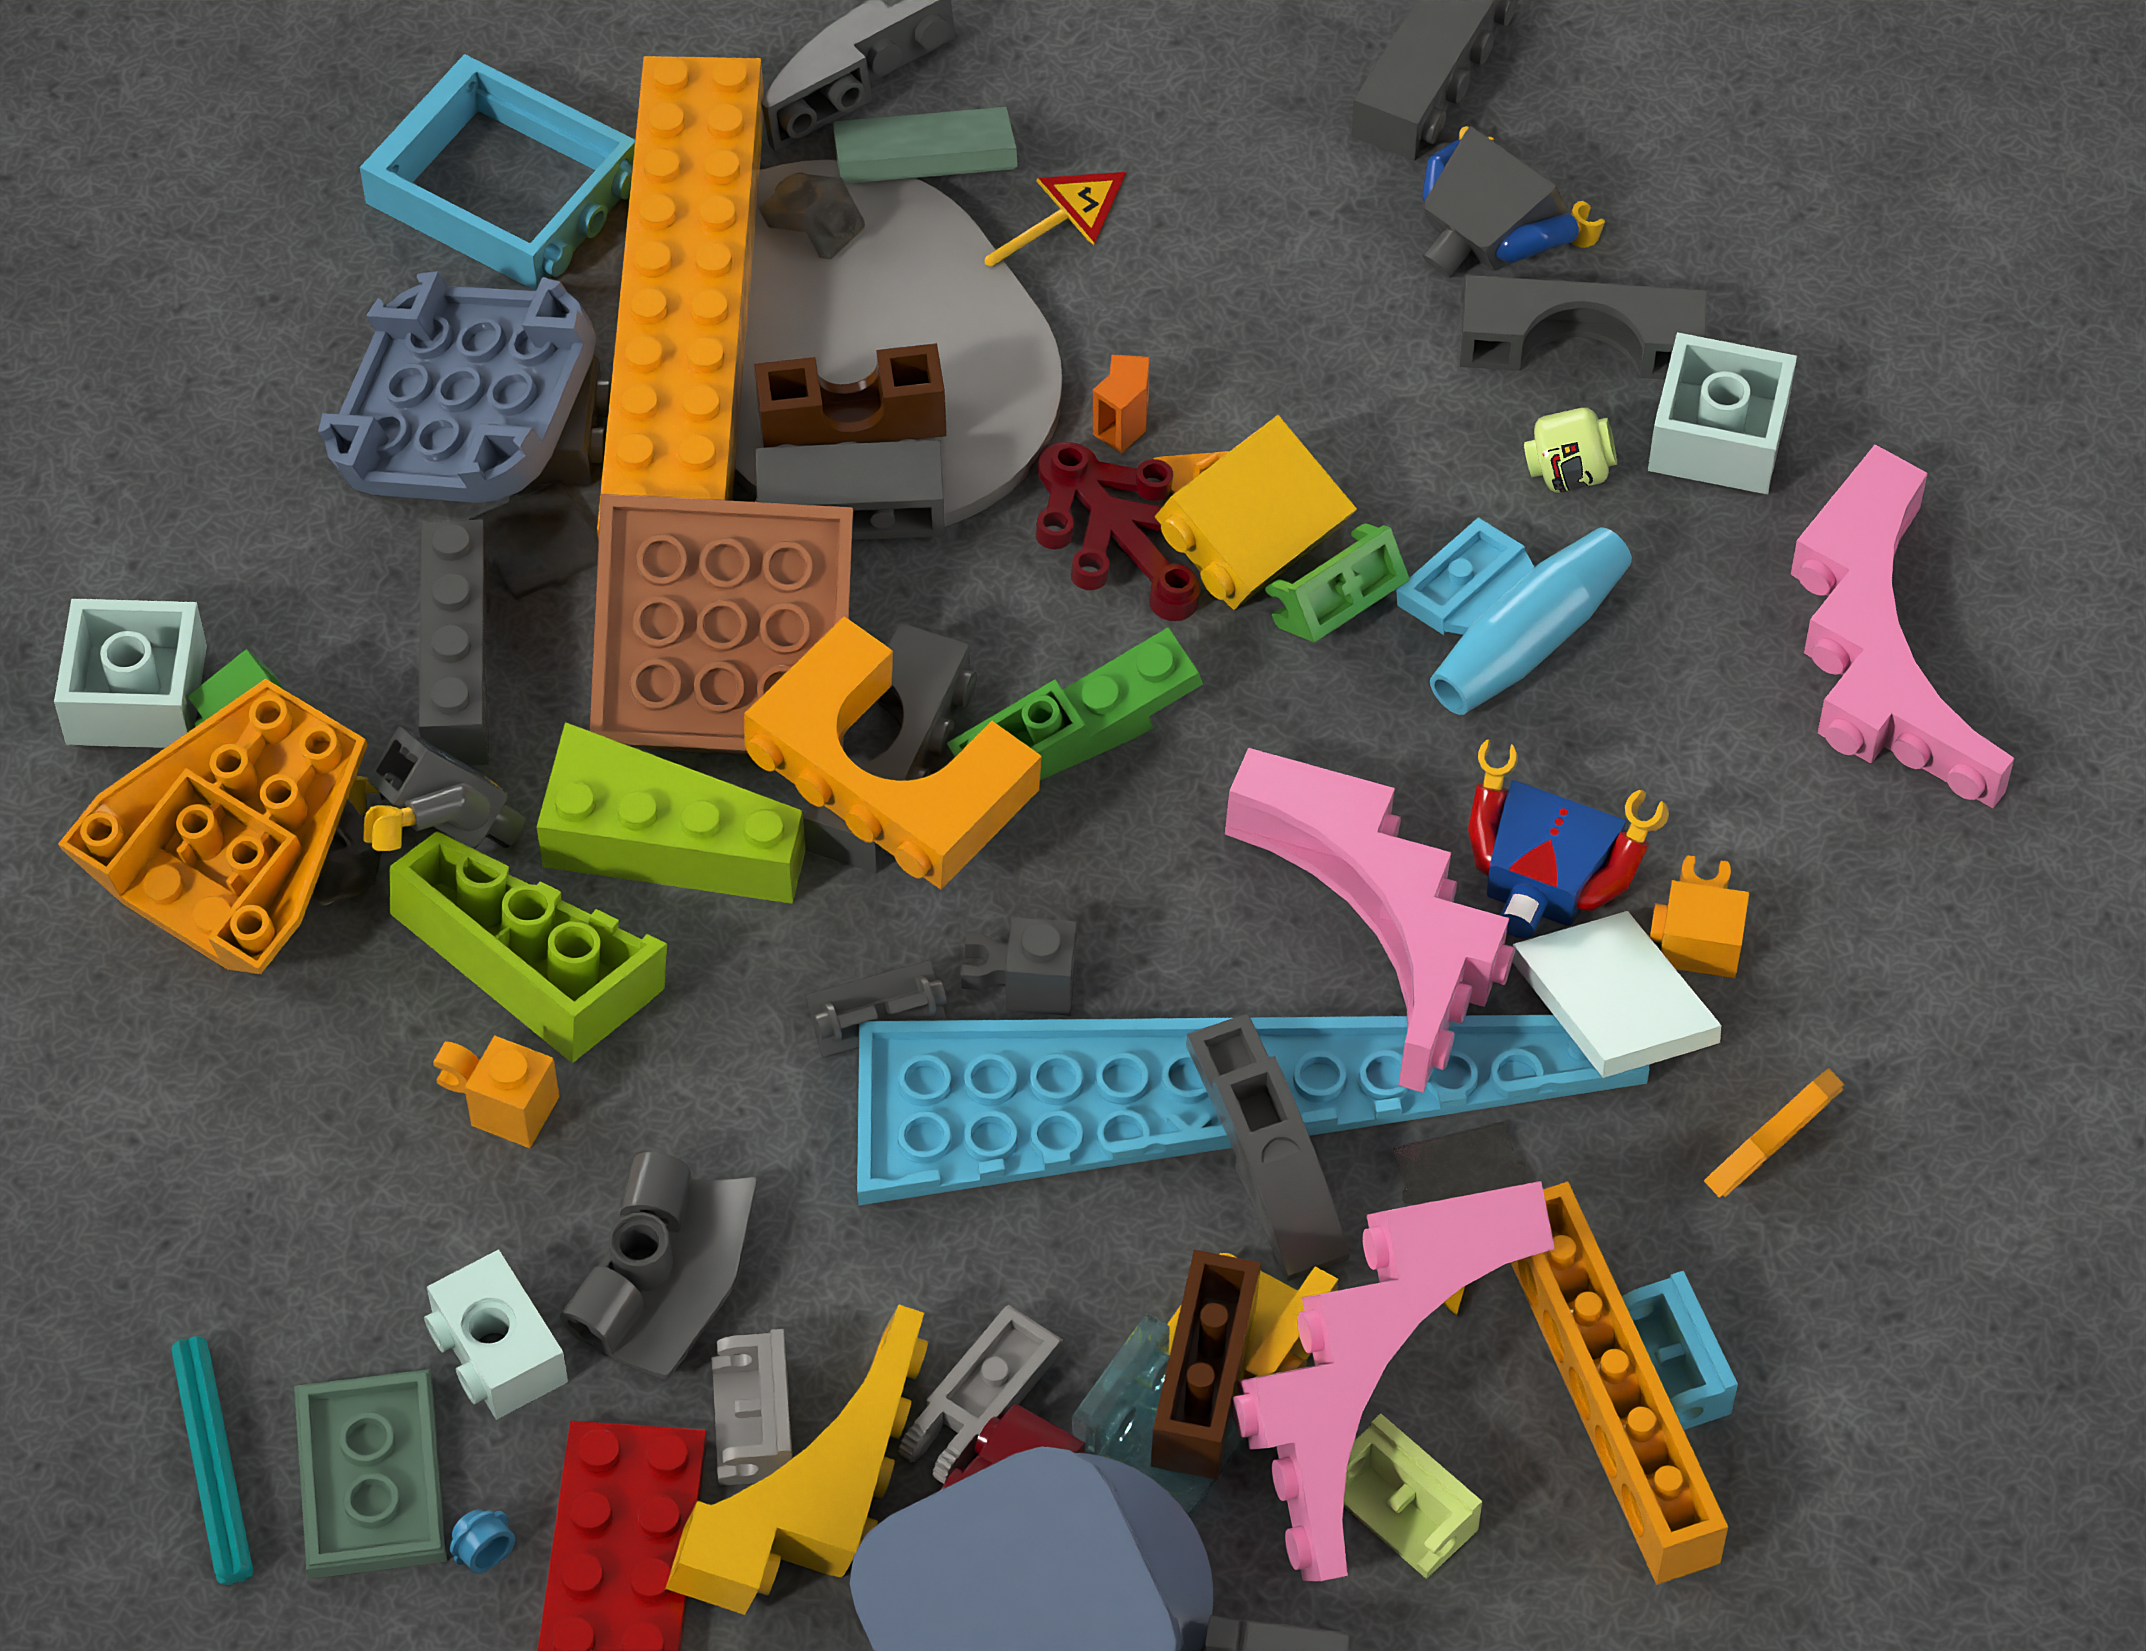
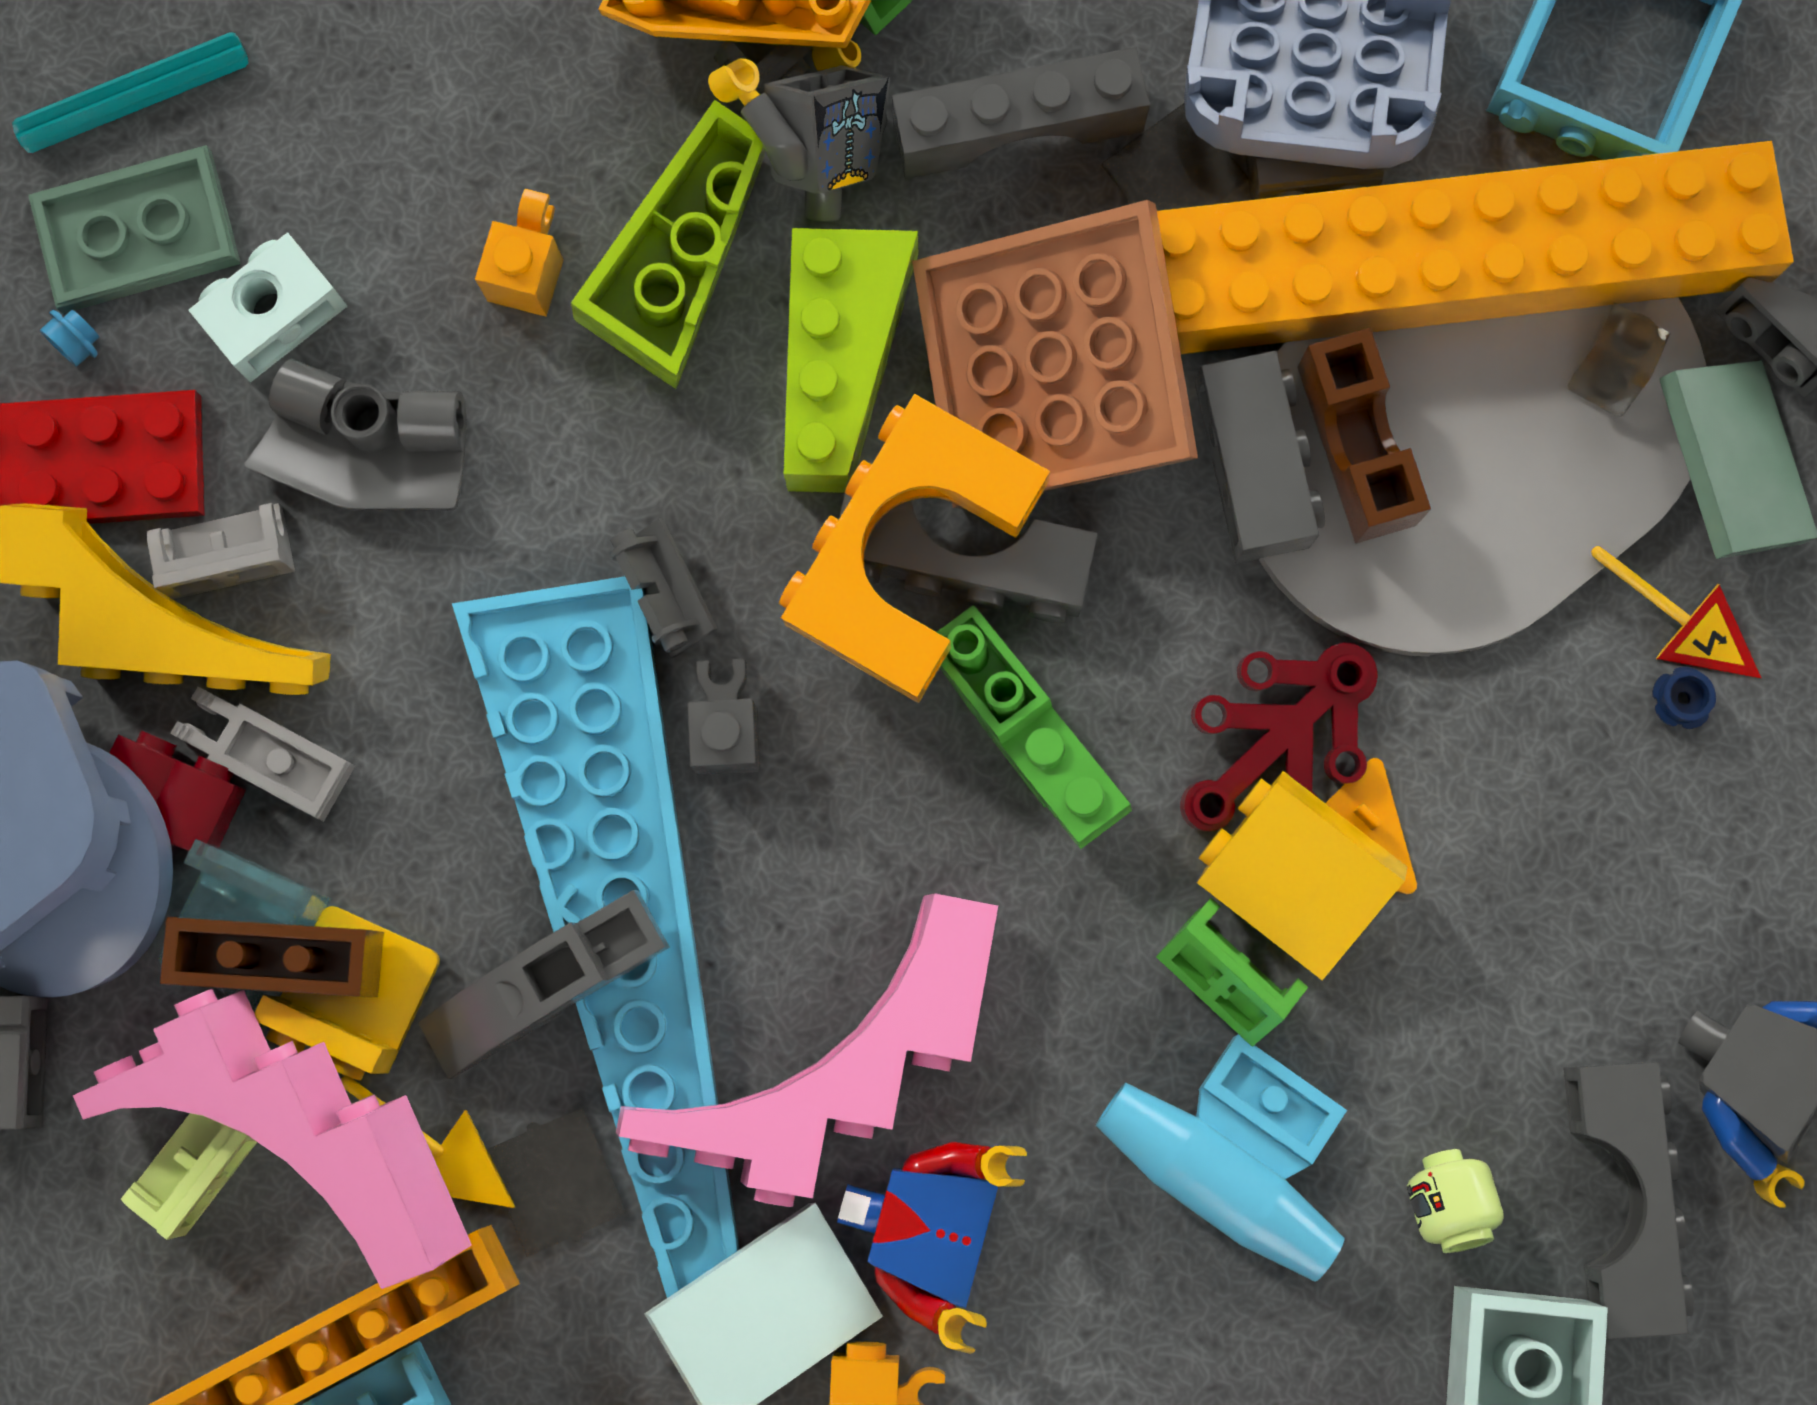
camera: 85 degrees right, 25 degrees up
orange piece [1093,355,1150,454] -> none
none -> dark blue plate [1652,667,1716,729]

